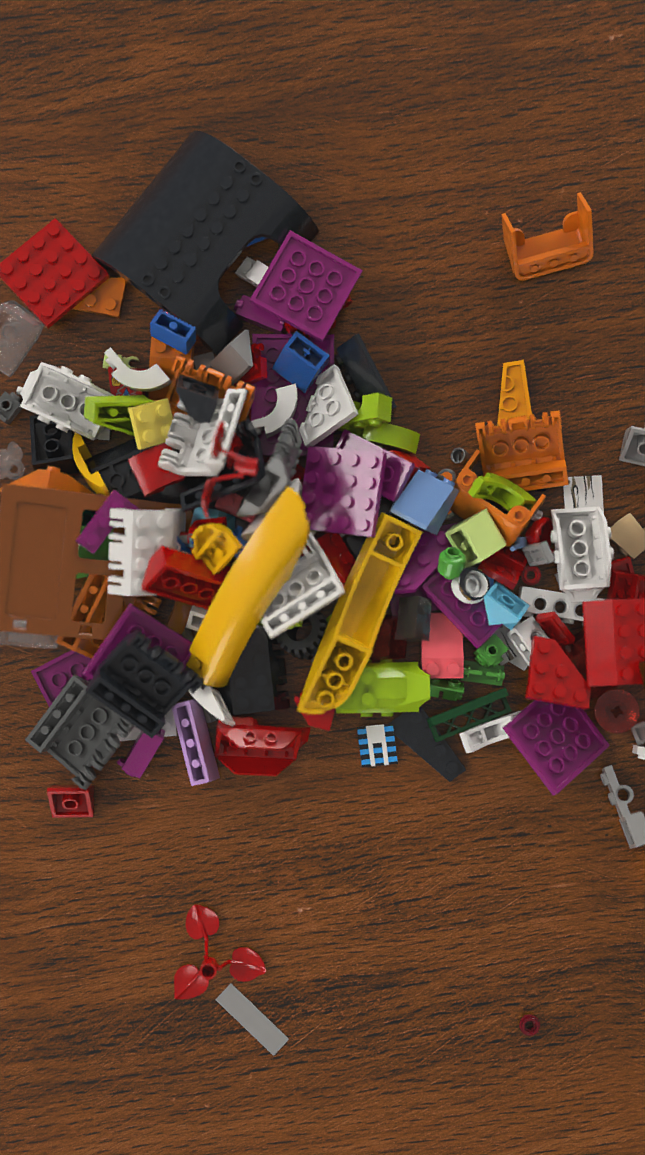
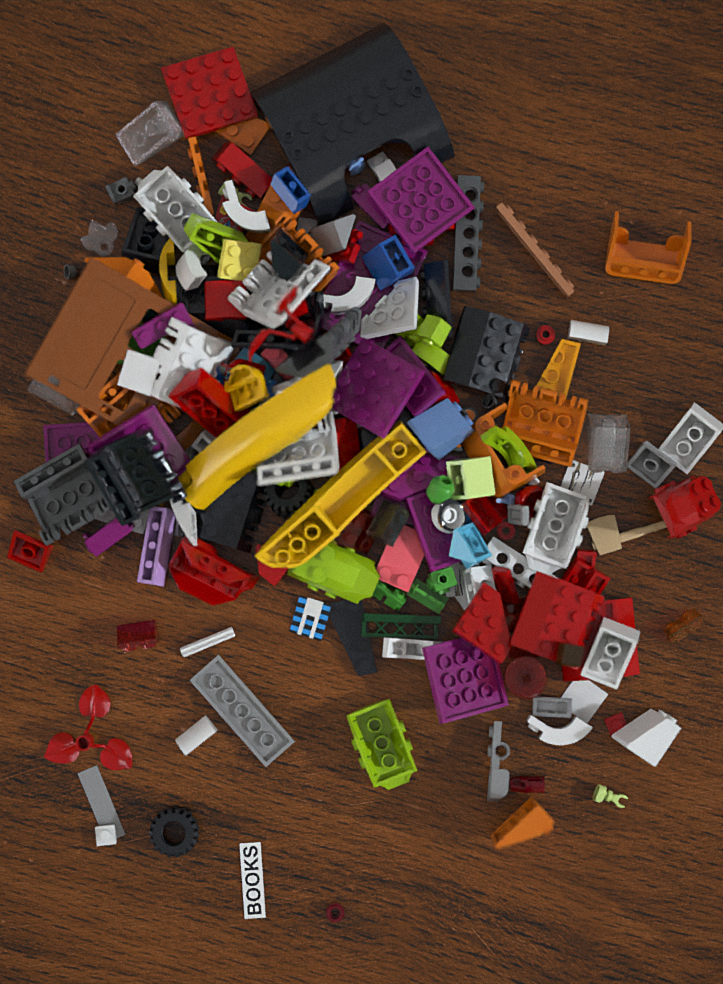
camera: 20 degrees right, 0 degrees up
none -> white plate [95,824,117,846]
none -> white sticker [117,350,161,396]
none -> clear red slope [117,619,160,652]
none -> black tyre [149,806,199,858]
none -> white brick [175,715,217,756]
none -> white arch [176,244,211,291]
none -> white axle [180,627,235,657]
none -> orange wing [188,136,215,218]
none -> light grey plate [190,655,295,767]
none -> red wedge [211,142,273,198]
none -> white sticker [240,842,266,919]
none -> lime slope [346,699,417,790]
none -> light blue plate [347,157,366,176]
none -> black slope [442,306,530,401]
none -> dark grey brick [452,175,484,293]
none -> nougat plate [495,203,574,299]
none -> red plate [536,325,555,345]
none -> white brick [567,320,609,345]
none -> clear slope [587,414,631,473]

